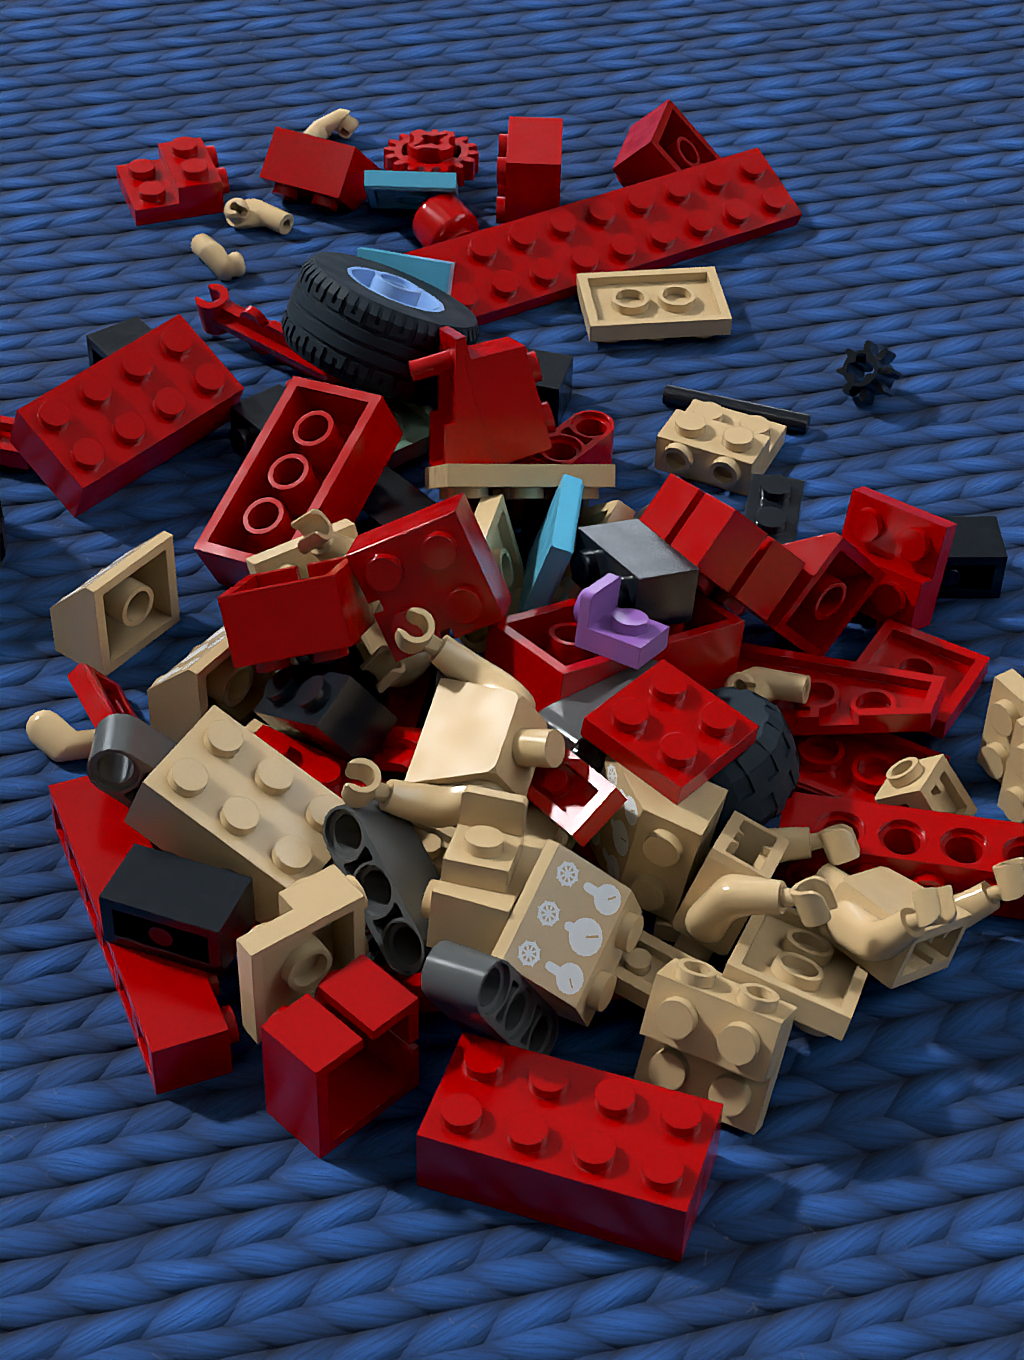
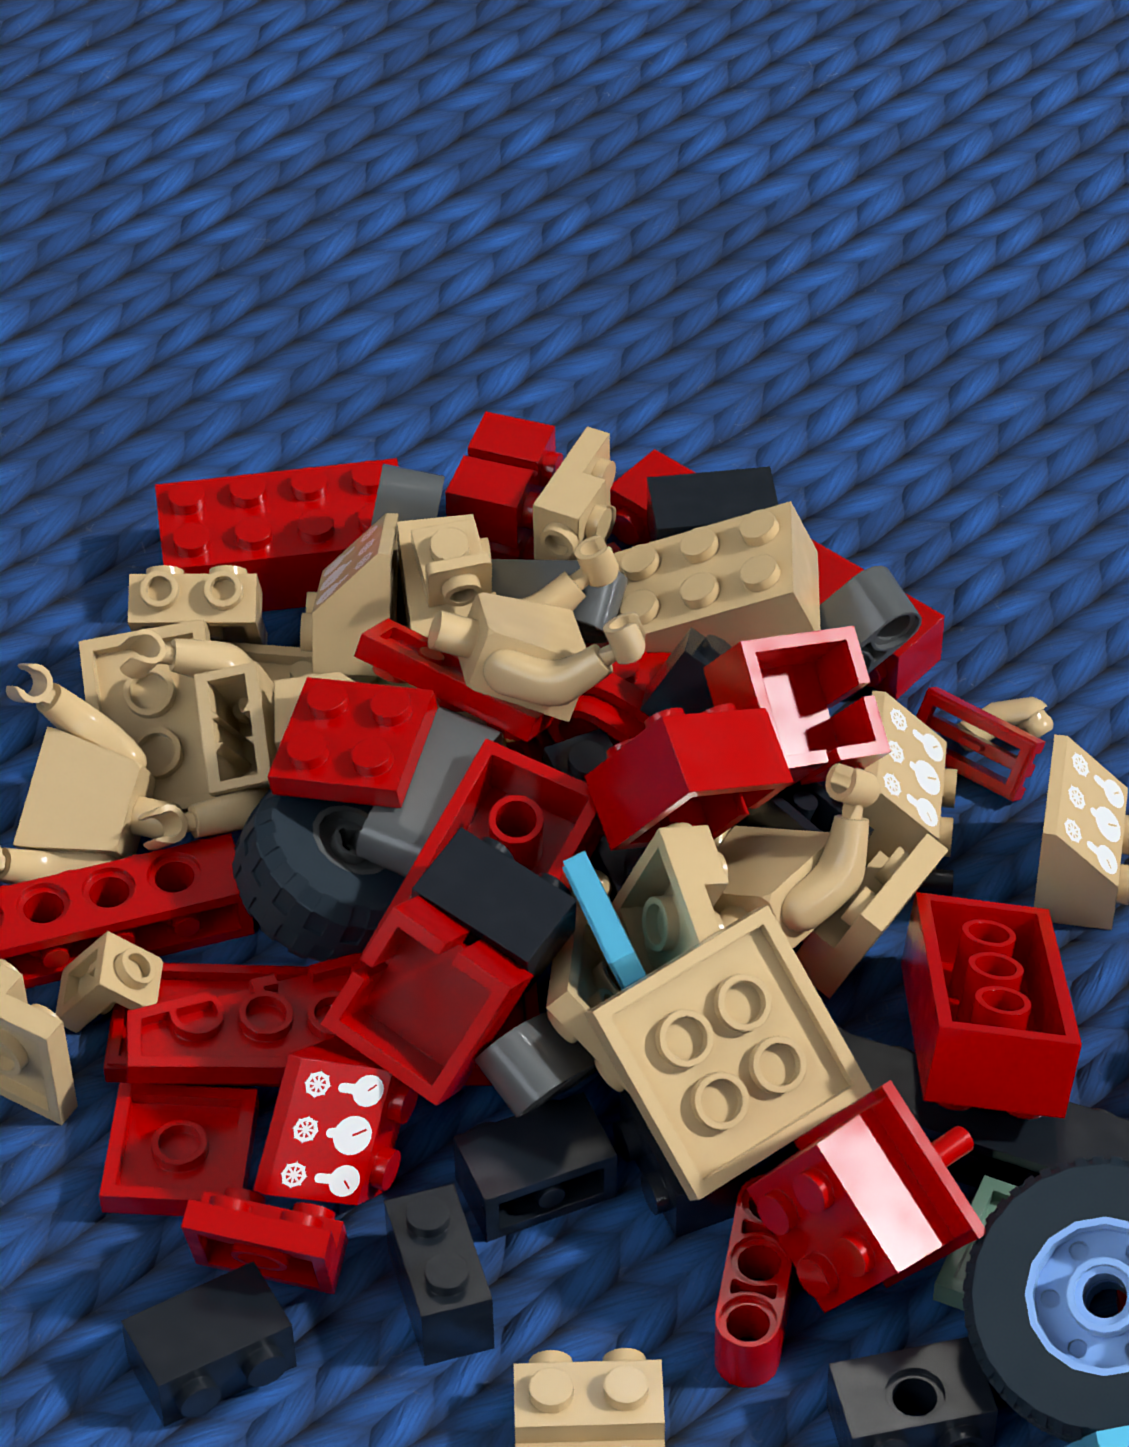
camera: 155 degrees right, 5 degrees up
medium lavender bracket [573,573,670,670] -> none
tan arm [724,666,811,704] -> none

